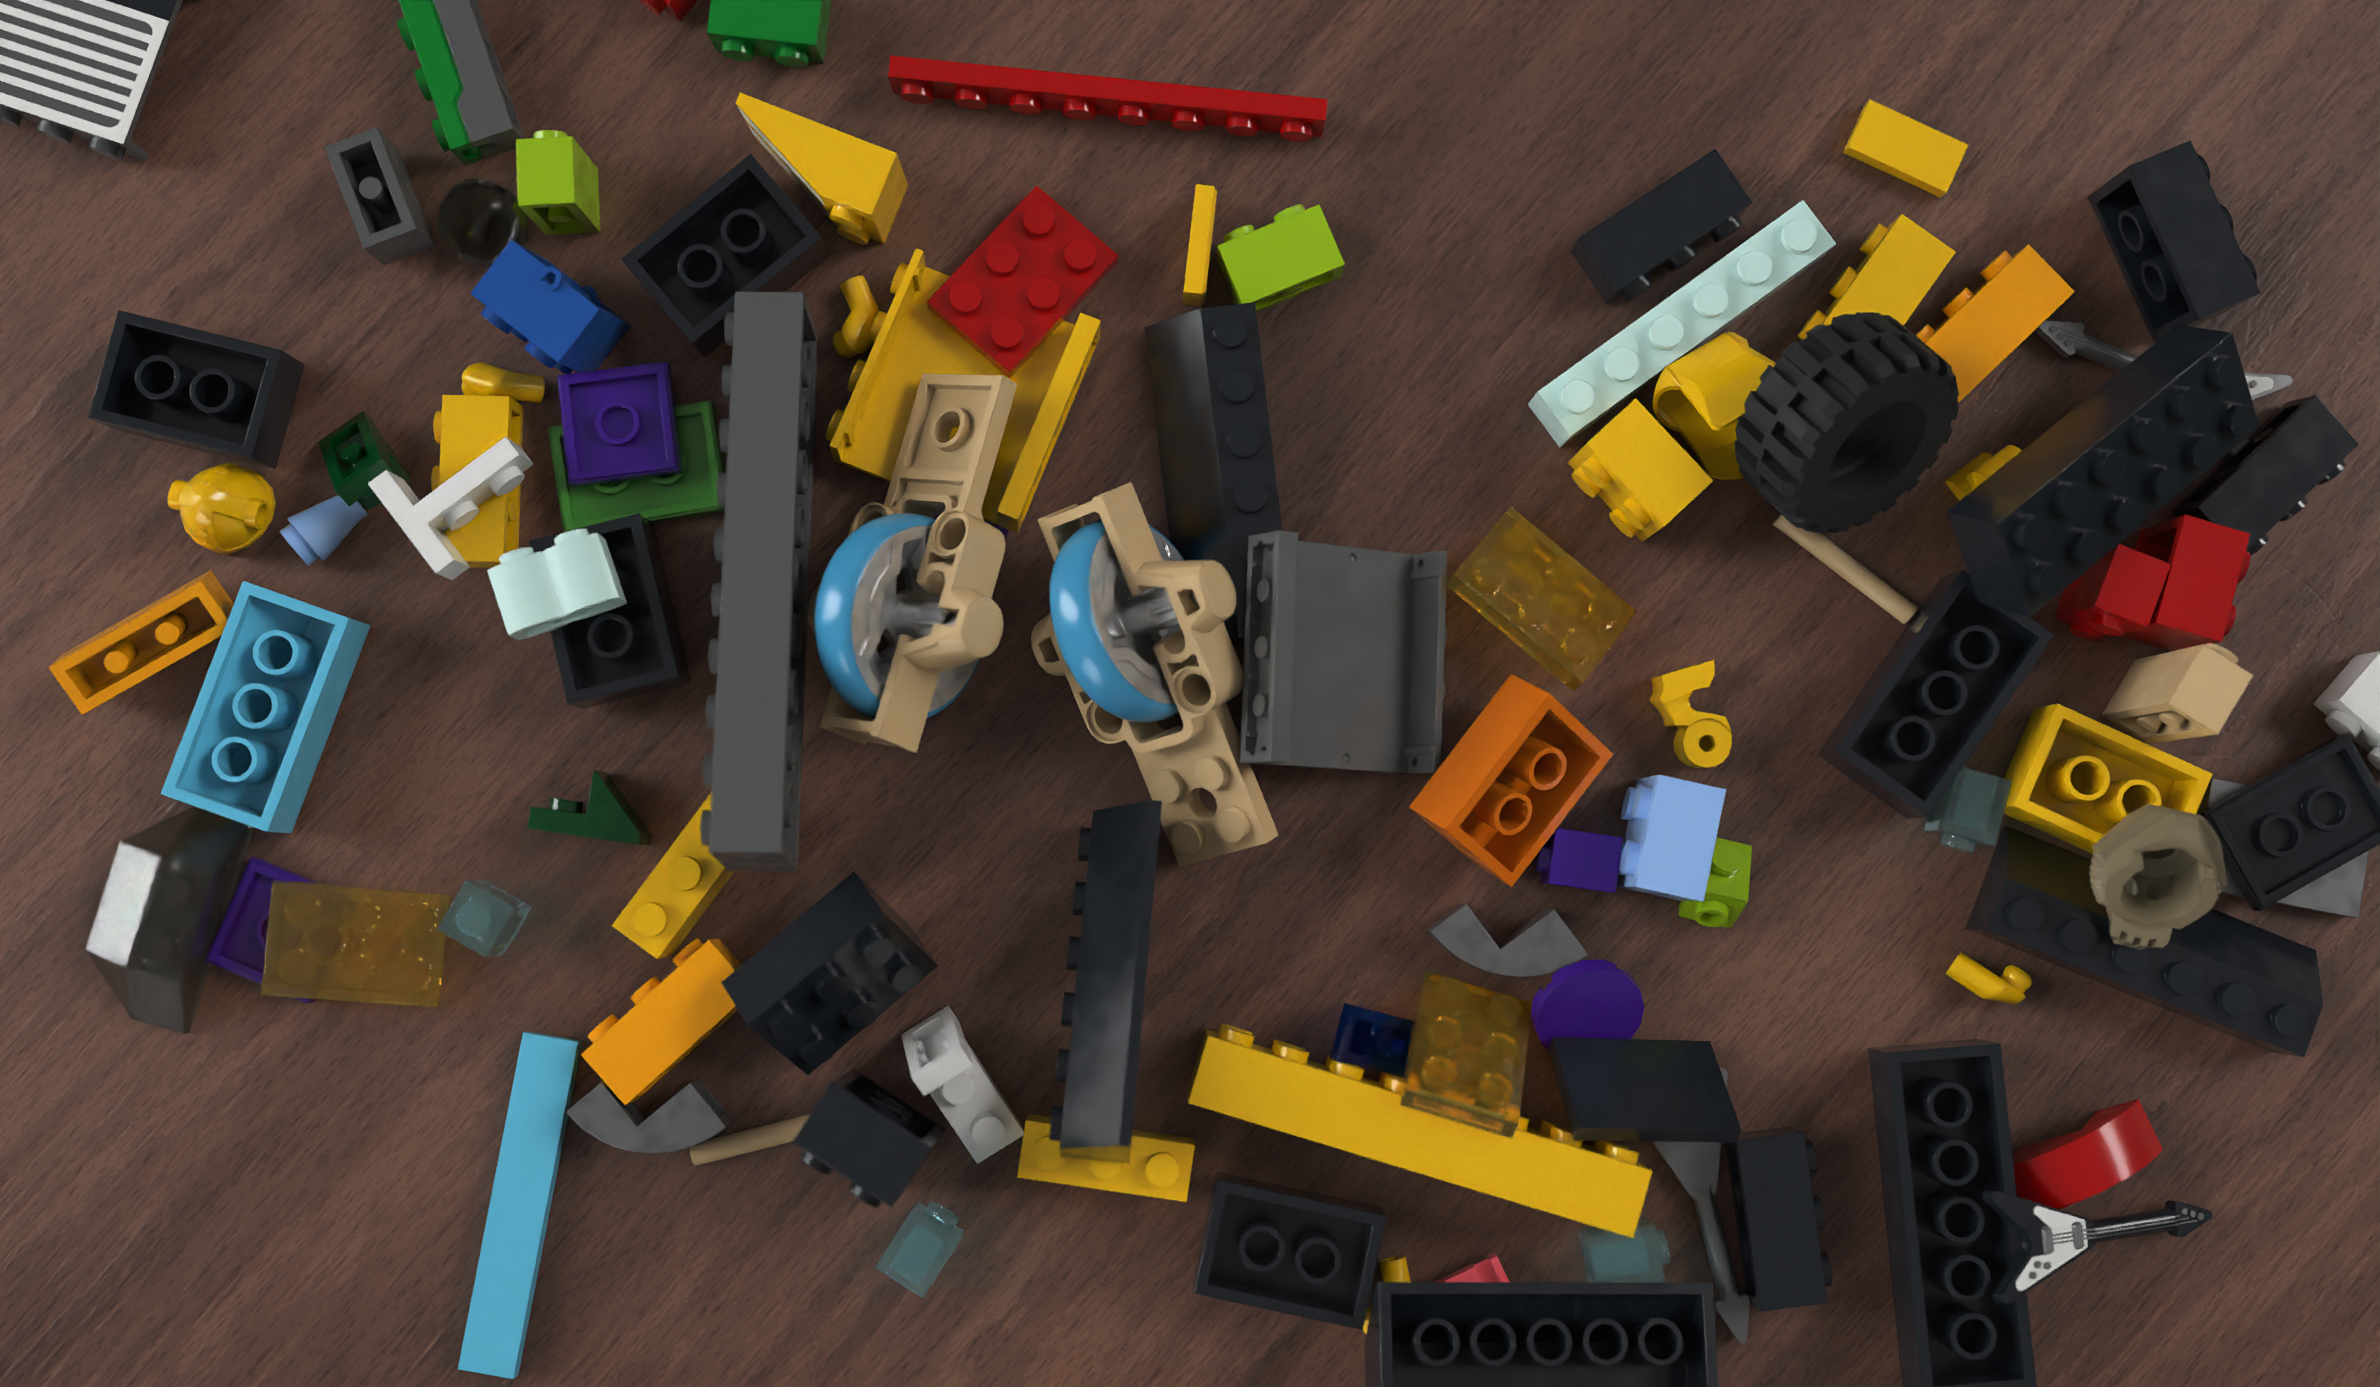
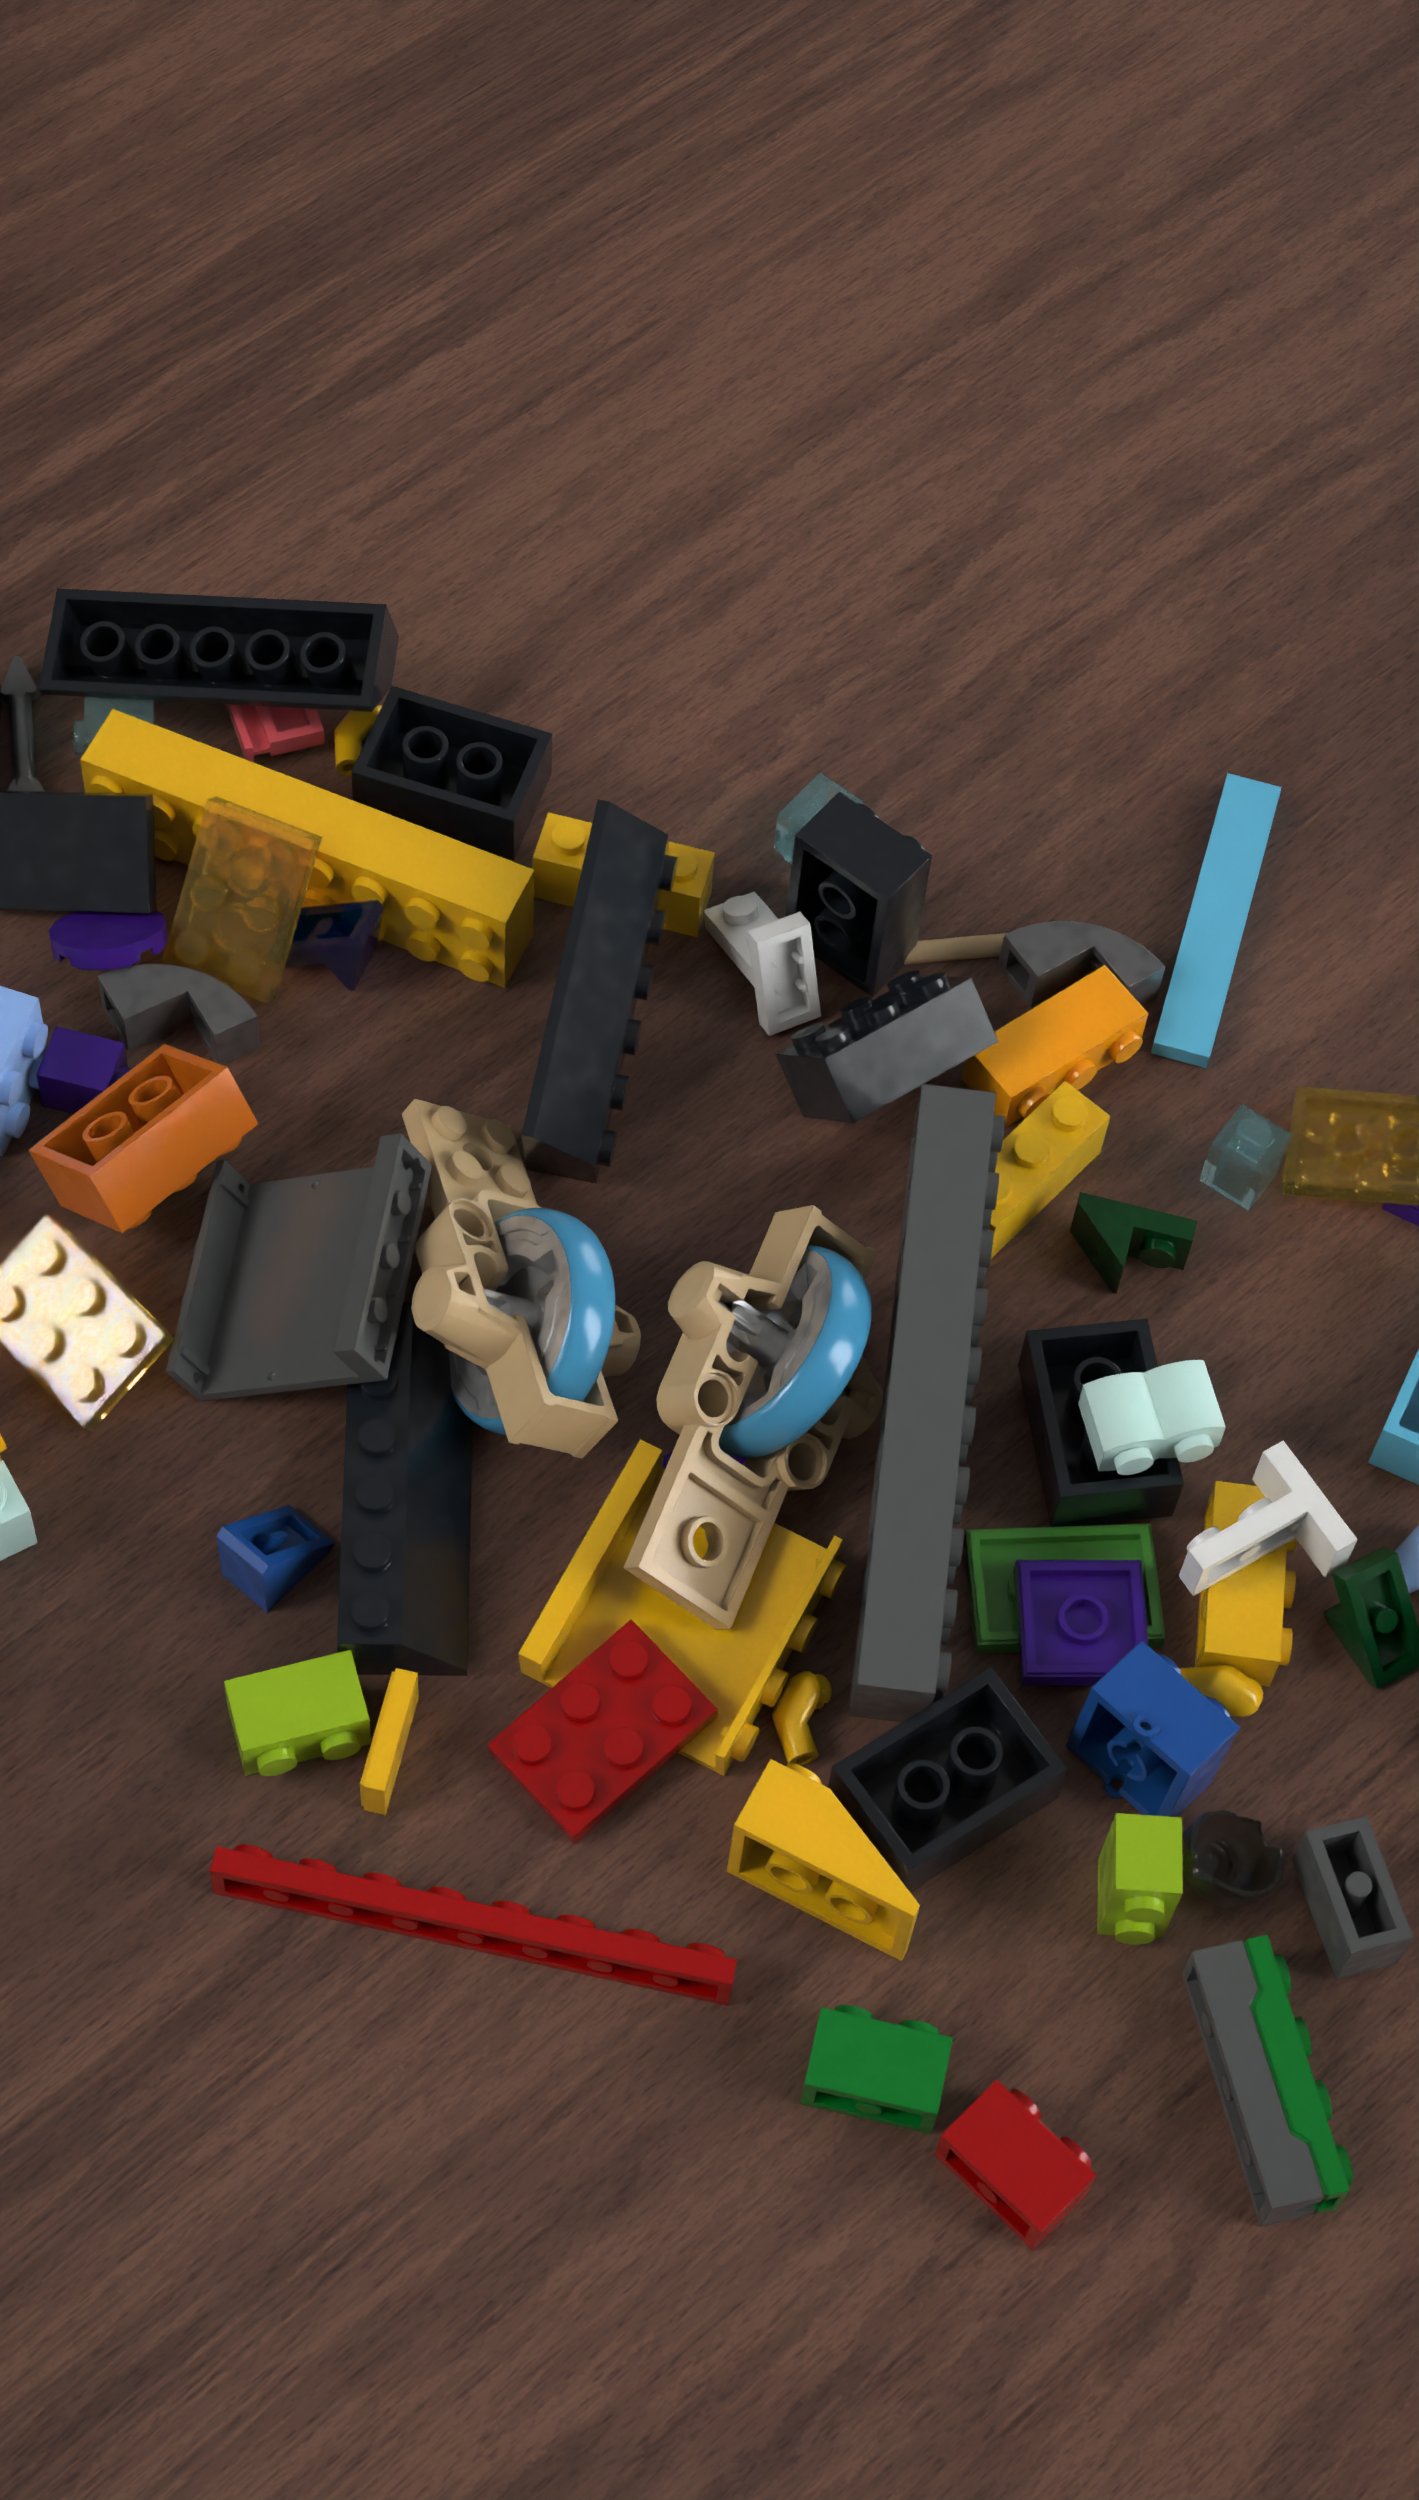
camera: 170 degrees left, 25 degrees down
none -> blue slope [216,1505,335,1613]

